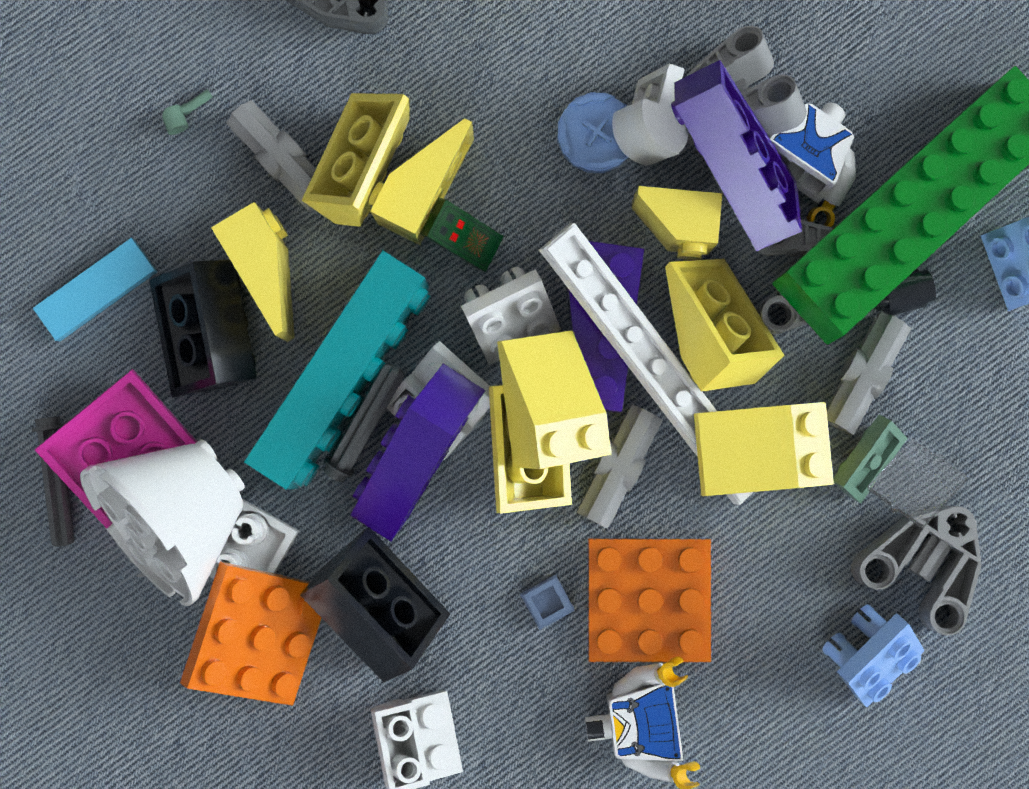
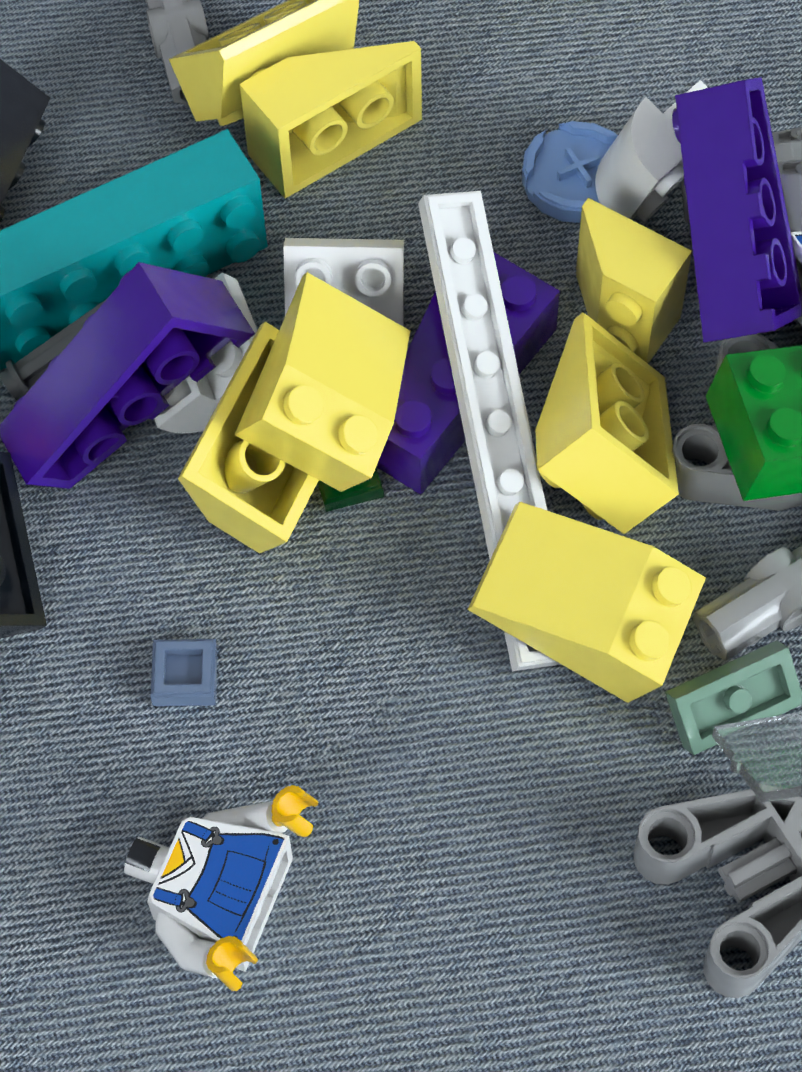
camera: 30 degrees right, 25 degrees down
light yellow slope [211,202,294,342] -> none
dark green tile [420,197,504,272] -> none
light grey piece [576,404,663,529] -> none
orange plate [588,538,711,662] -> none
light blue plate [822,604,924,707] -> none

